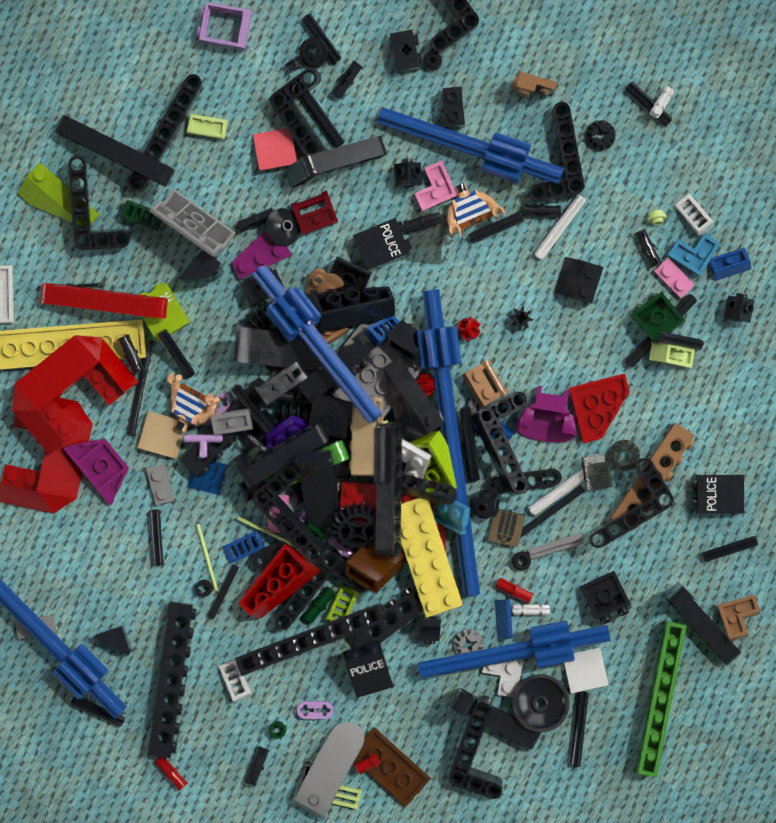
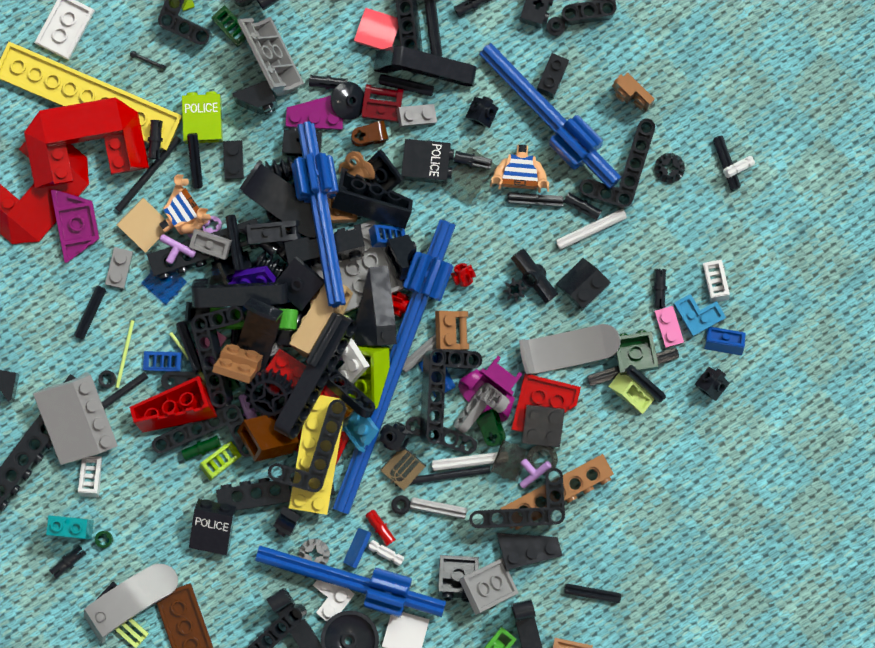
camera: 25 degrees right, 5 degrees down
red beam [40,283,168,318] -> none
black brick [235,602,388,676] -> none
lavender beam [297,701,333,719] -> none
red pin [355,753,381,775] -> none
bright pink plate [415,160,457,211] -> none
black axle [460,406,480,482] -> none
yellowish green plate [647,210,667,225] -> none
black brick [692,475,744,513] -> none
none -> light grey piece [33,372,118,465]
none -> teal window [46,515,94,540]
none -> black axle [176,321,203,374]
none -> medium nougat plate [212,344,263,383]
none -> black plate [223,140,244,180]
none -> black beam [268,399,346,492]
none -> reddish brown piece [351,121,389,147]
none -> black axle [378,74,434,96]
none -> light grey plate [396,104,437,127]
none -> light grey beam [454,383,509,433]
none -> light grey plate [459,558,519,615]
none -> dark green piece [476,409,506,447]
none -> black wing [496,533,563,571]
none -> black piece [511,248,558,304]
none -> light grey piece [519,324,621,374]
none -> lavender piece [520,459,551,489]
none -> black plate [521,404,565,447]

